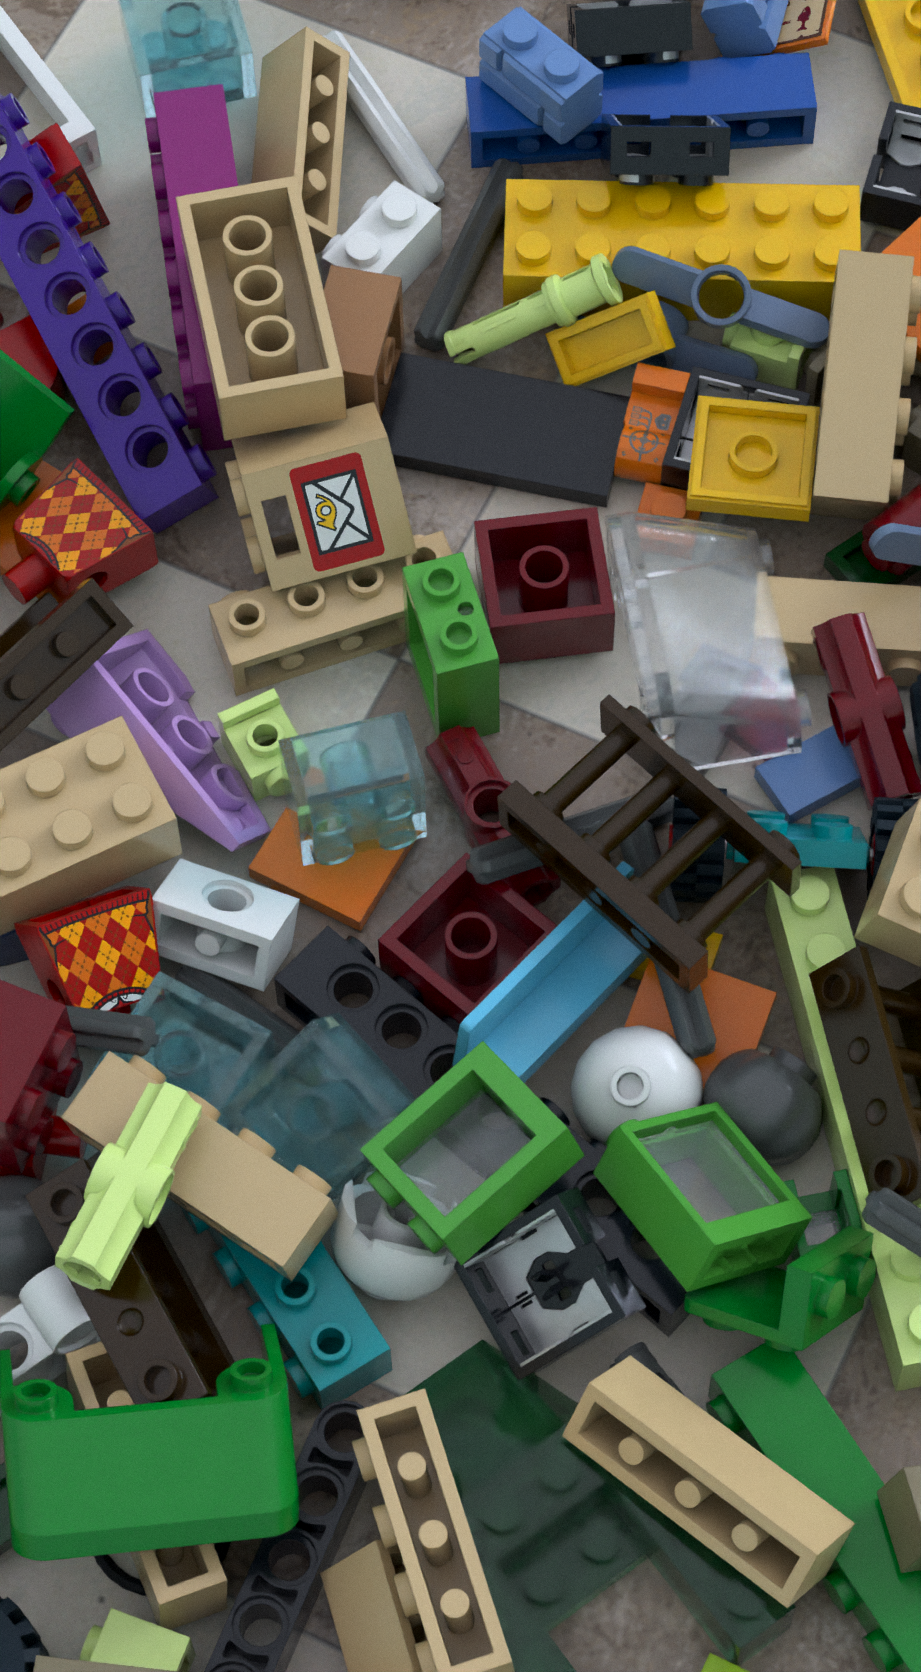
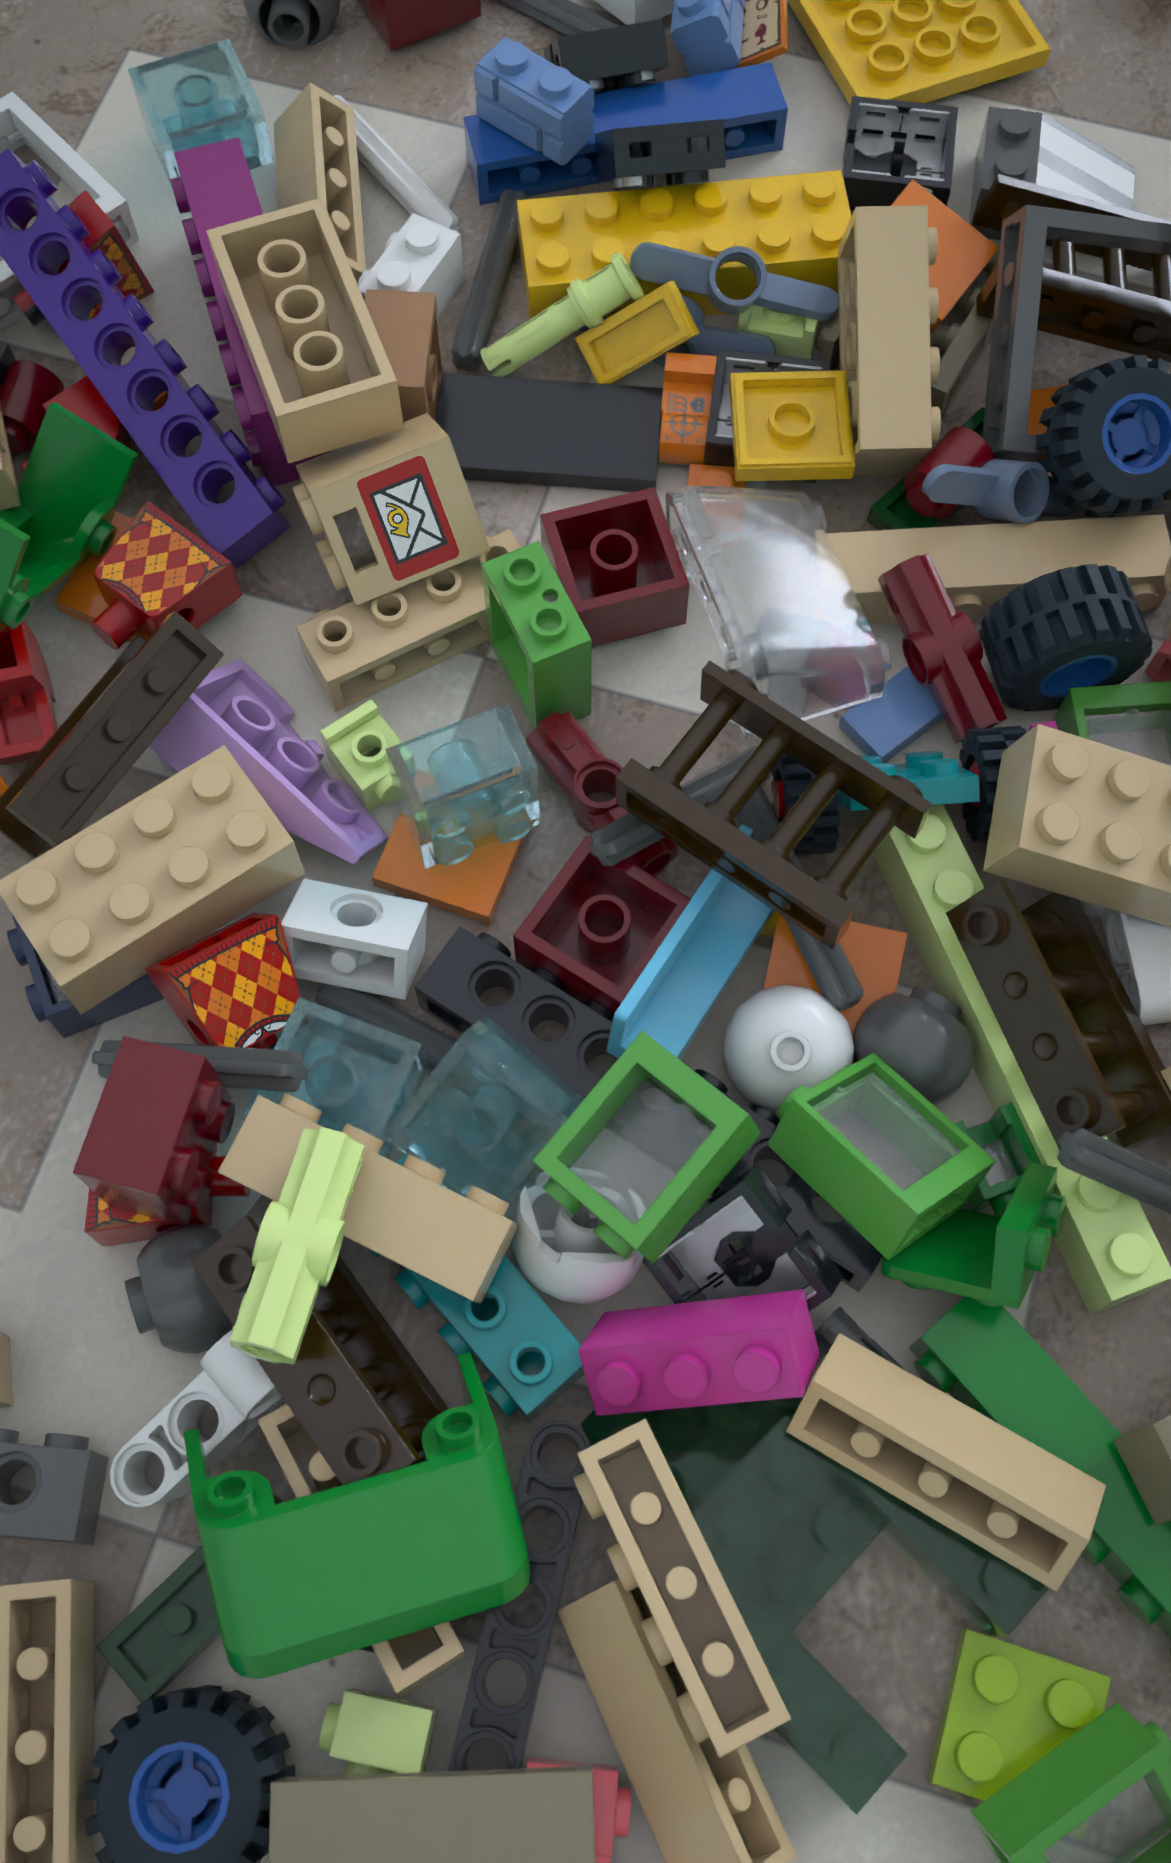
camera: 10 degrees left, 5 degrees up
none -> dark pink brick [578,1289,820,1416]

